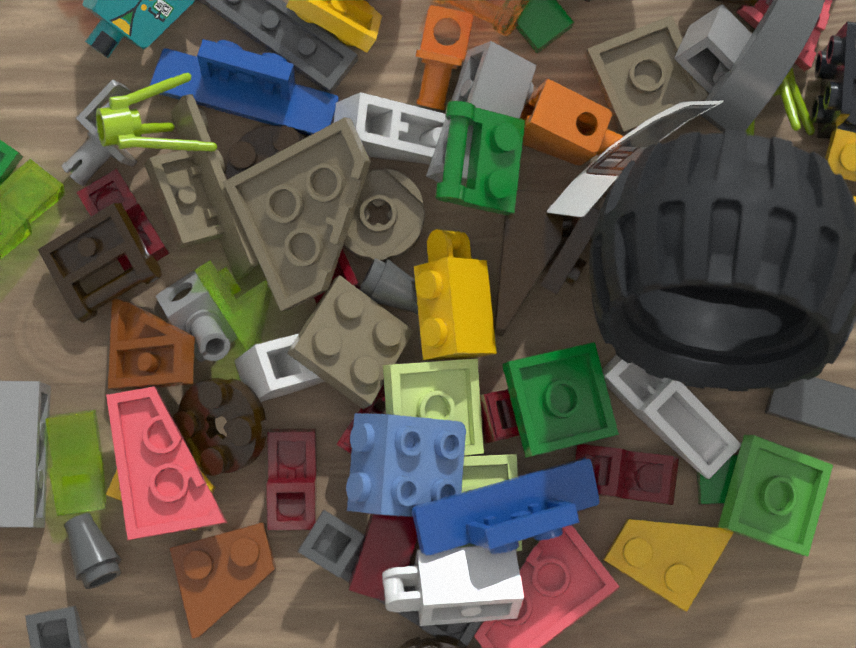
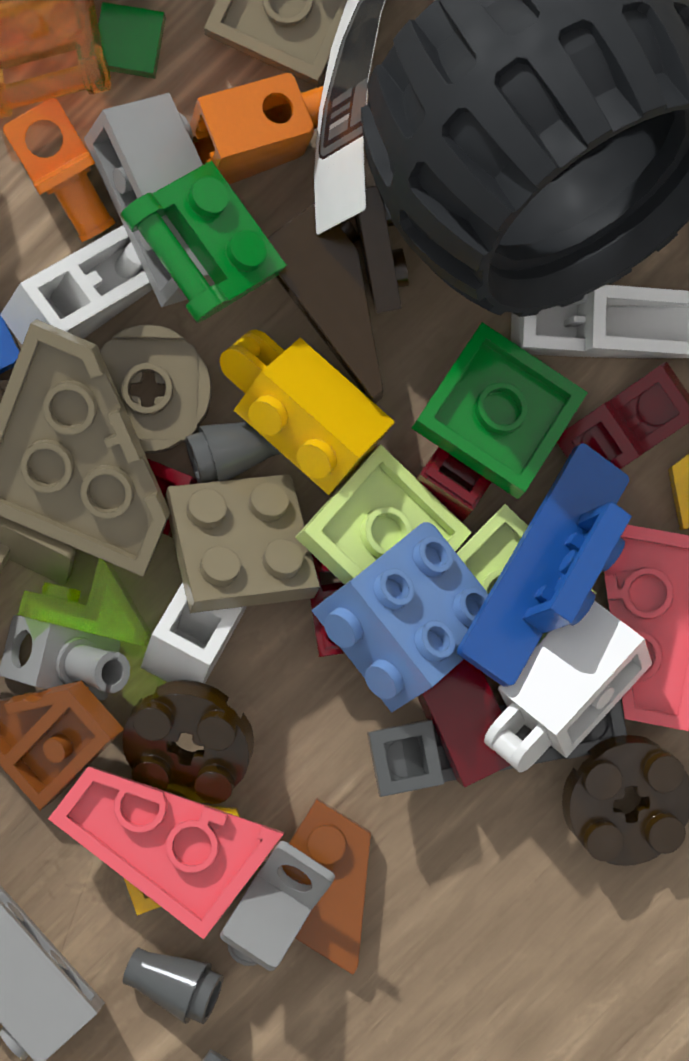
camera: 40 degrees left, 5 degrees up
clear neon green slope [45,409,106,516] -> none
dark red slope [266,429,317,530] -> none
none -> light grey bracket [220,841,335,971]

